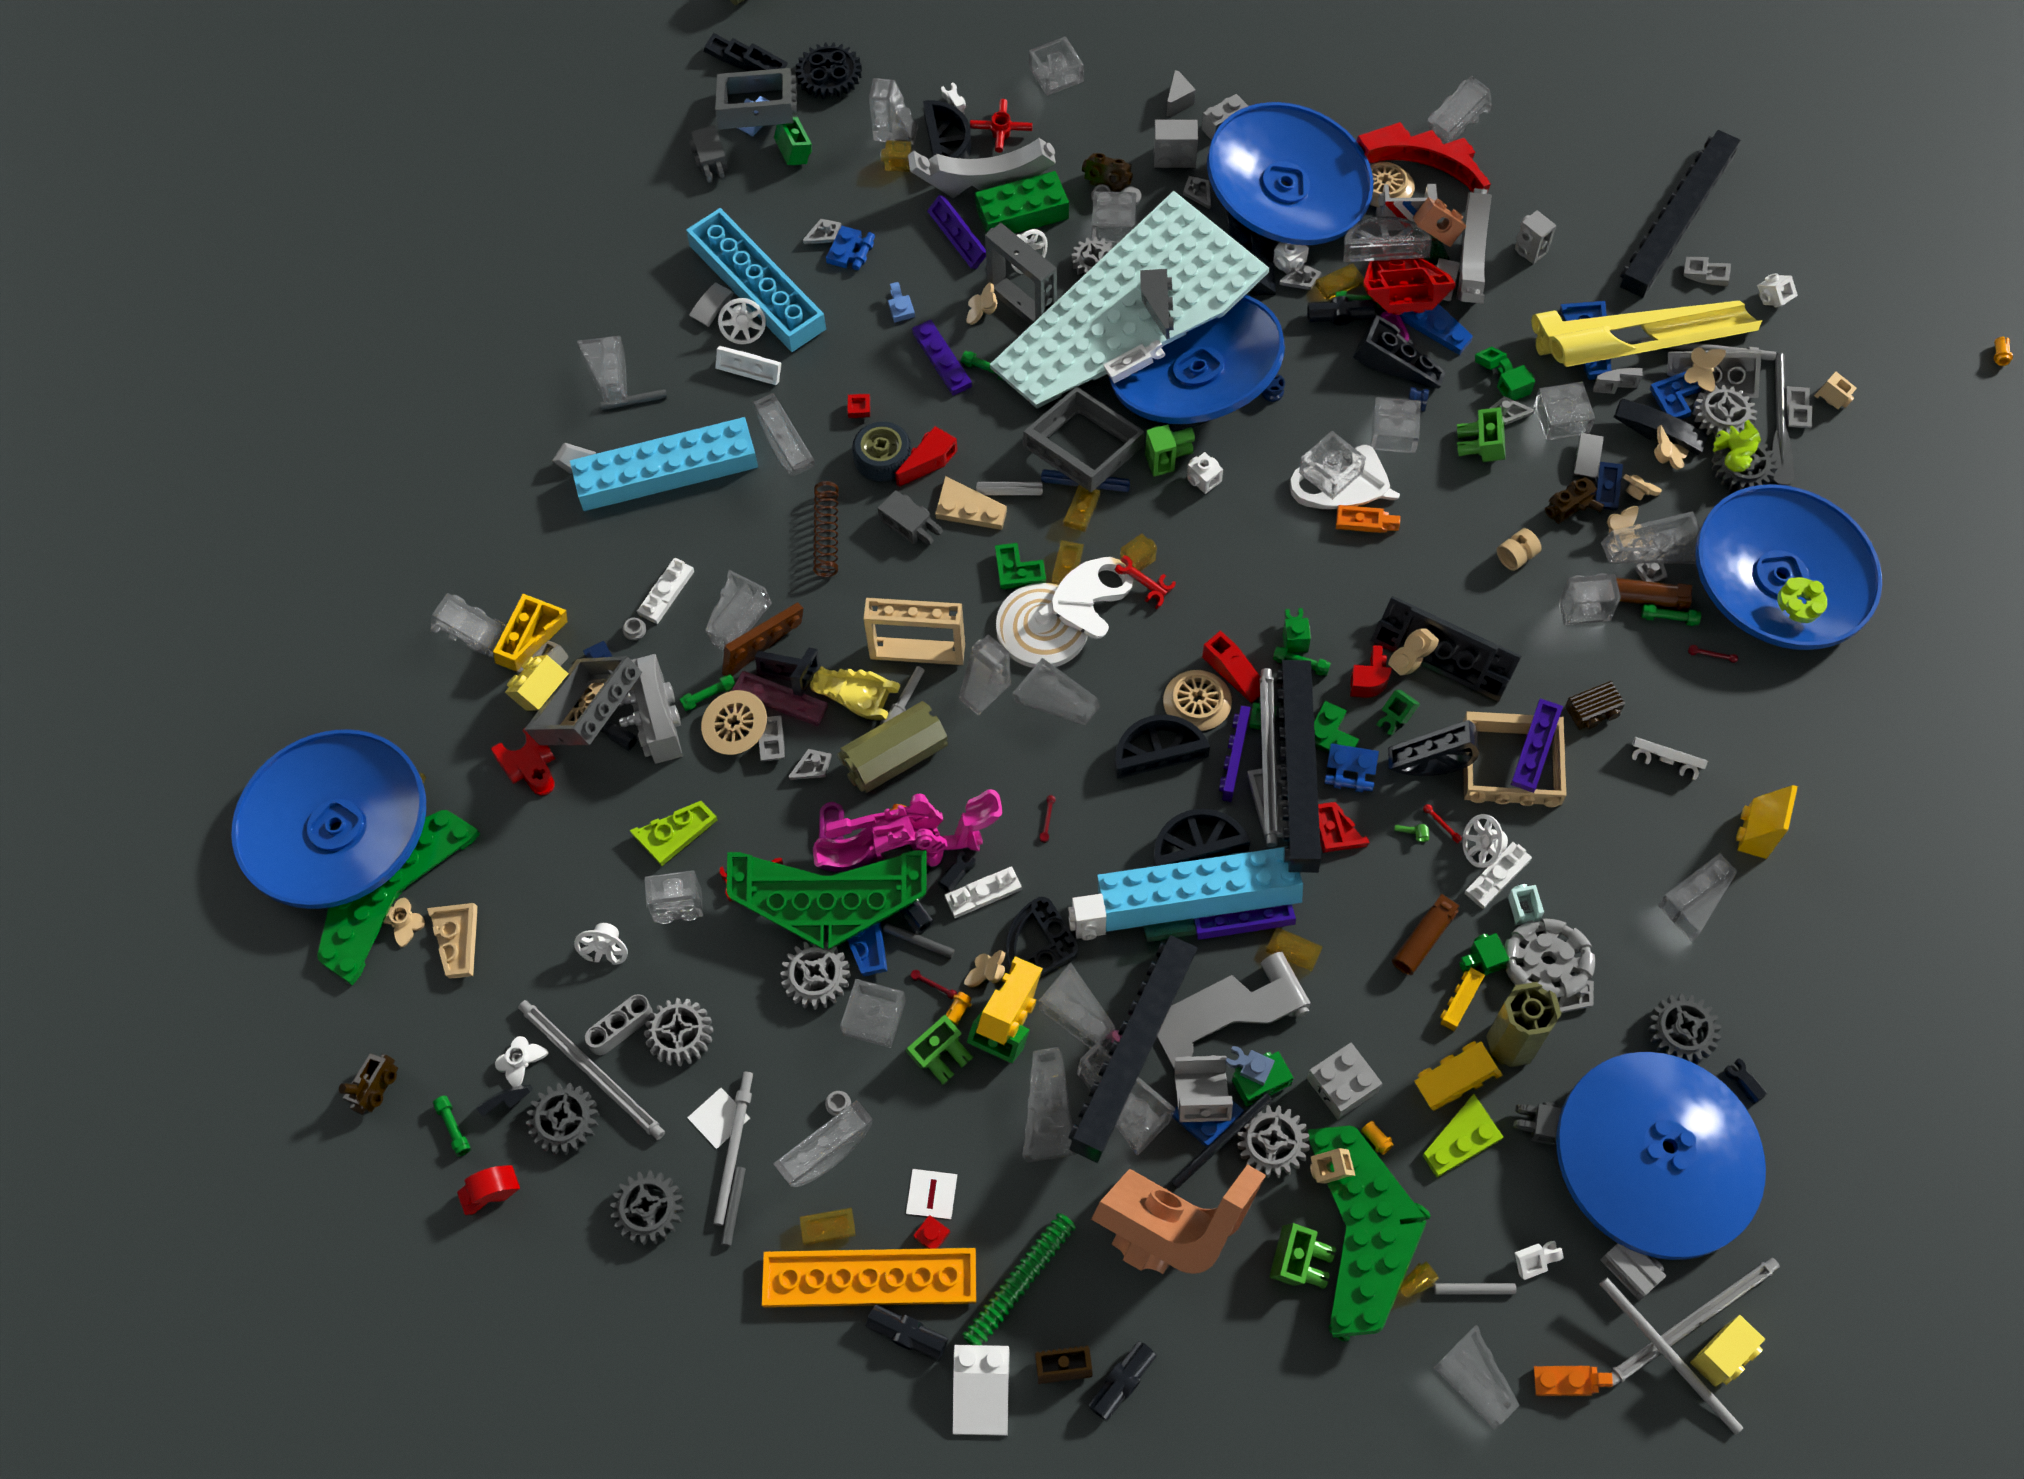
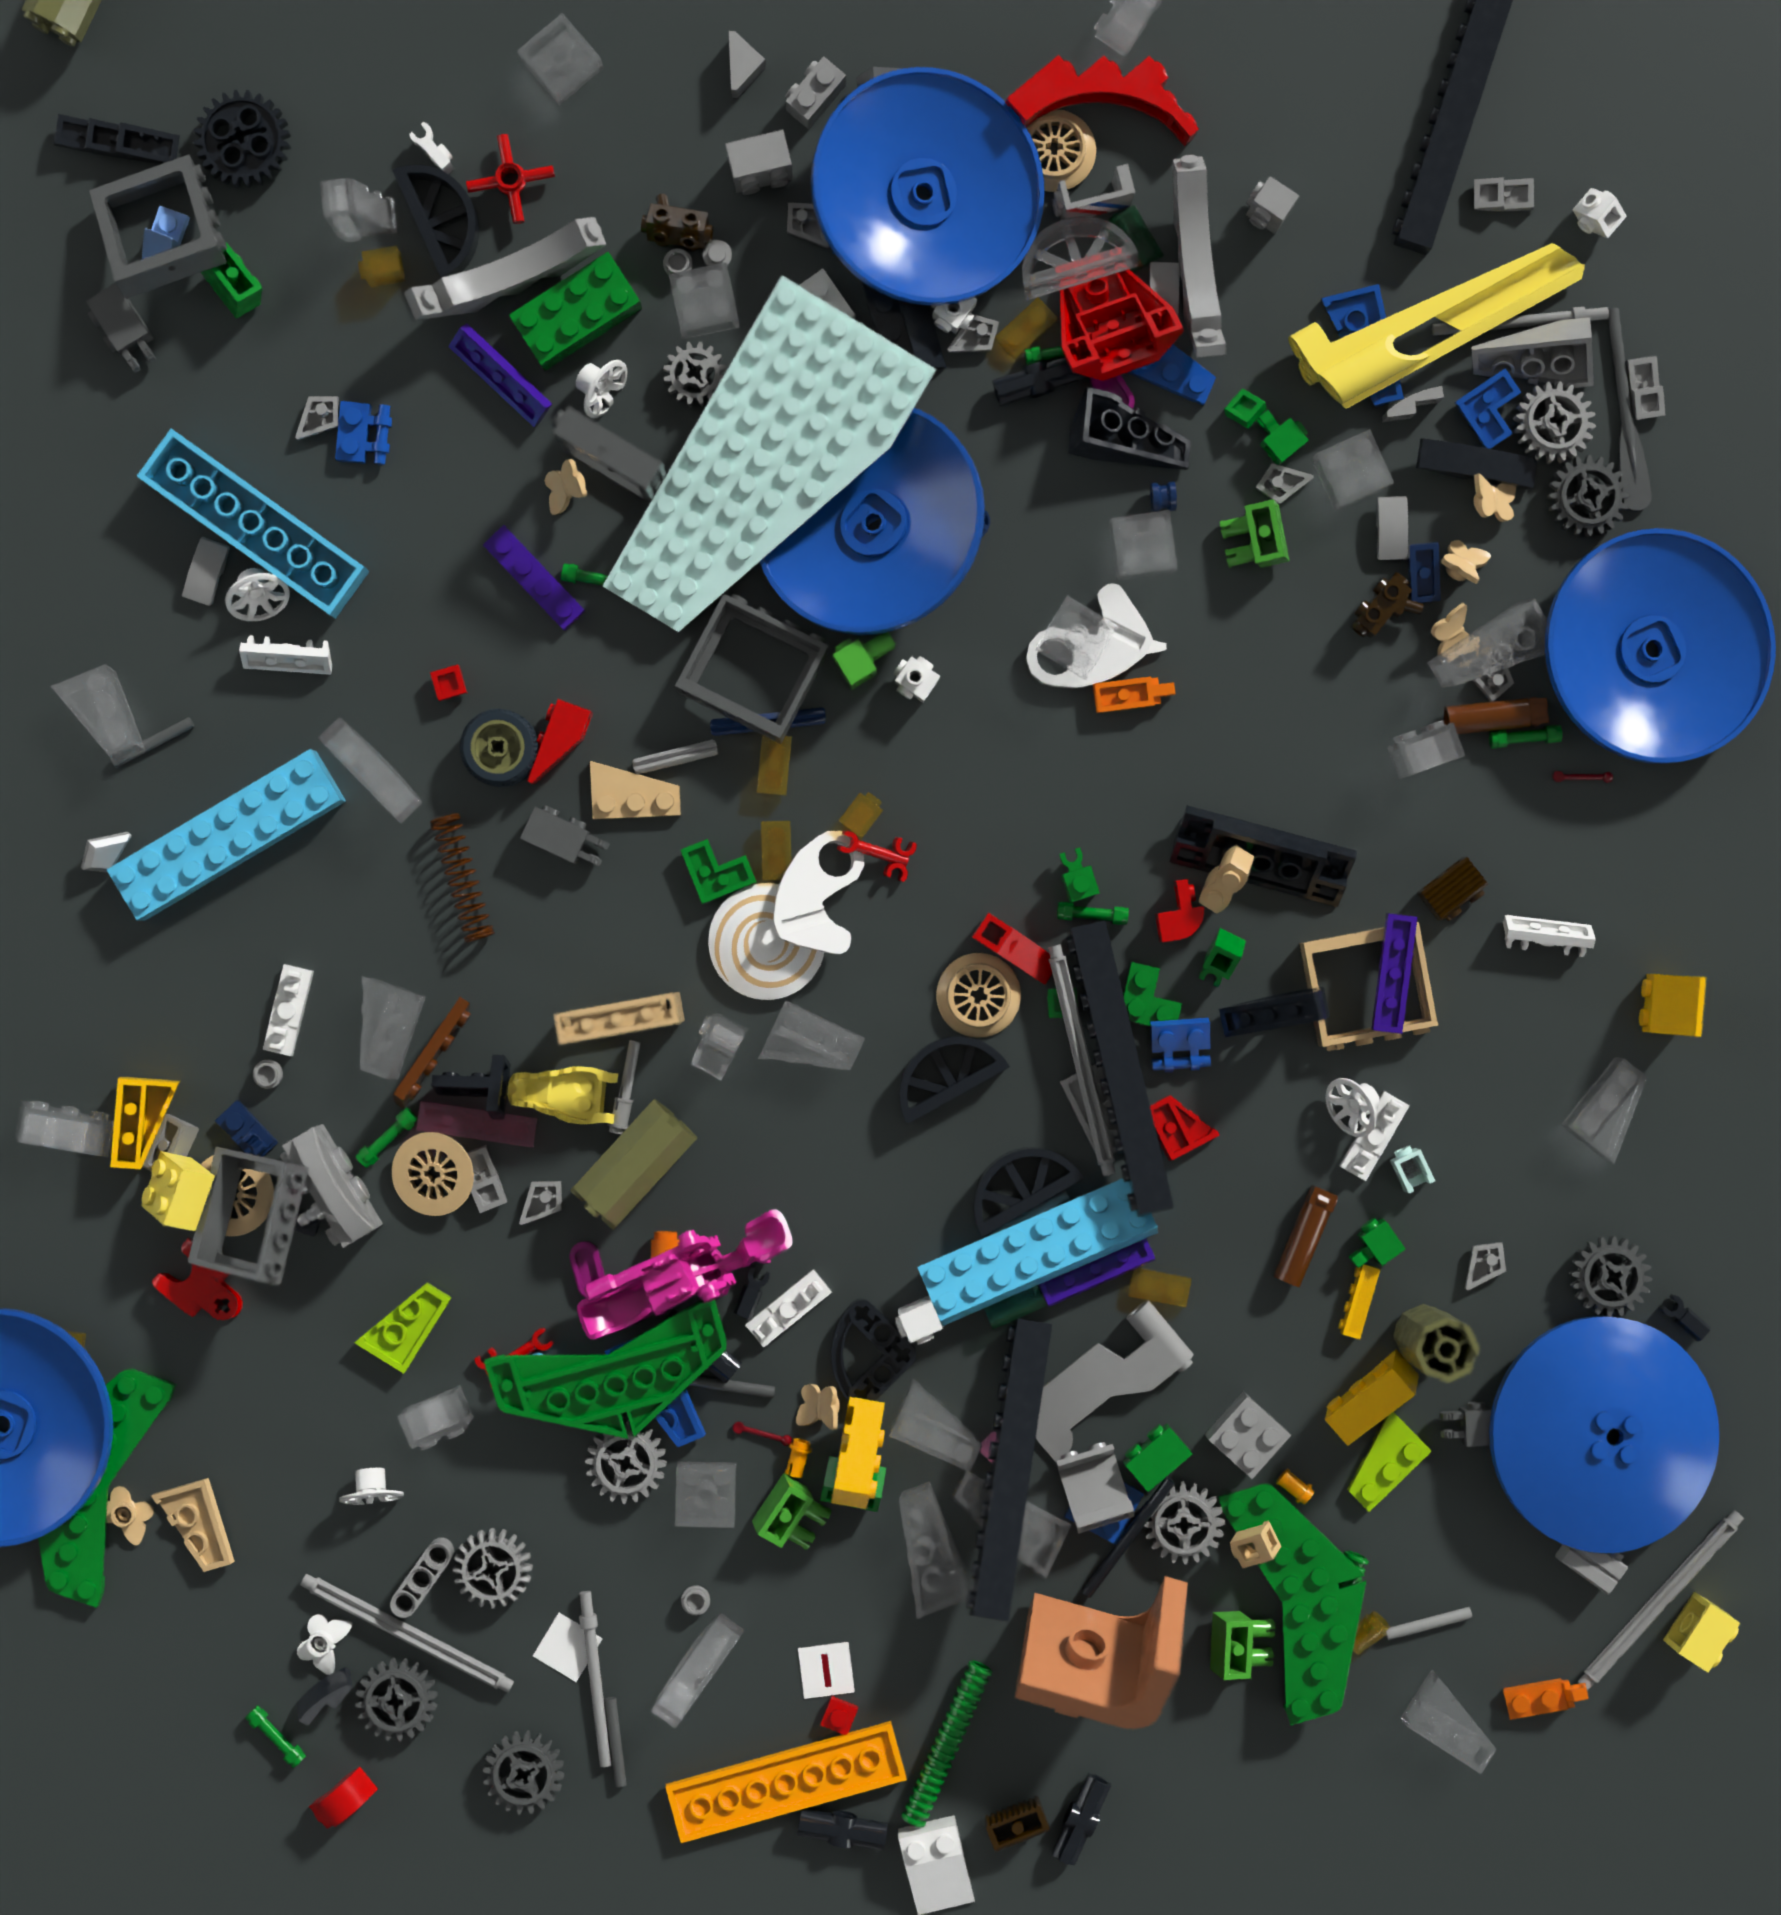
camera: 15 degrees left, 25 degrees up
dark brown brick [339,1053,398,1115] -> none
clear yellow plate [800,1208,856,1245] -> none
medium blue plate [888,282,915,323] -> none
dark red hinge [1040,795,1056,843] -> none
white plate [1103,340,1165,383] -> none
dark grey slope [1140,269,1174,339] -> none
dark purple plate [1219,705,1251,802] -> none
sand blue plate [1225,1046,1275,1086] -> none
bright green hand [1395,824,1429,842] -> none
nougat brick [1412,197,1466,247] -> none
red hinge [1423,804,1462,843] -> none
tan wheel [1497,528,1541,571] -> none
light grey plate [1504,919,1595,998] -> none
white plate [1515,1241,1564,1280] -> none
light grey piece [1599,1277,1743,1435] -> none
tan animal [1684,347,1726,392] -> none
lime animal [1713,420,1761,472] -> none
lime plate [1777,577,1827,623] -> none
tan brick [1814,372,1857,409] -> none

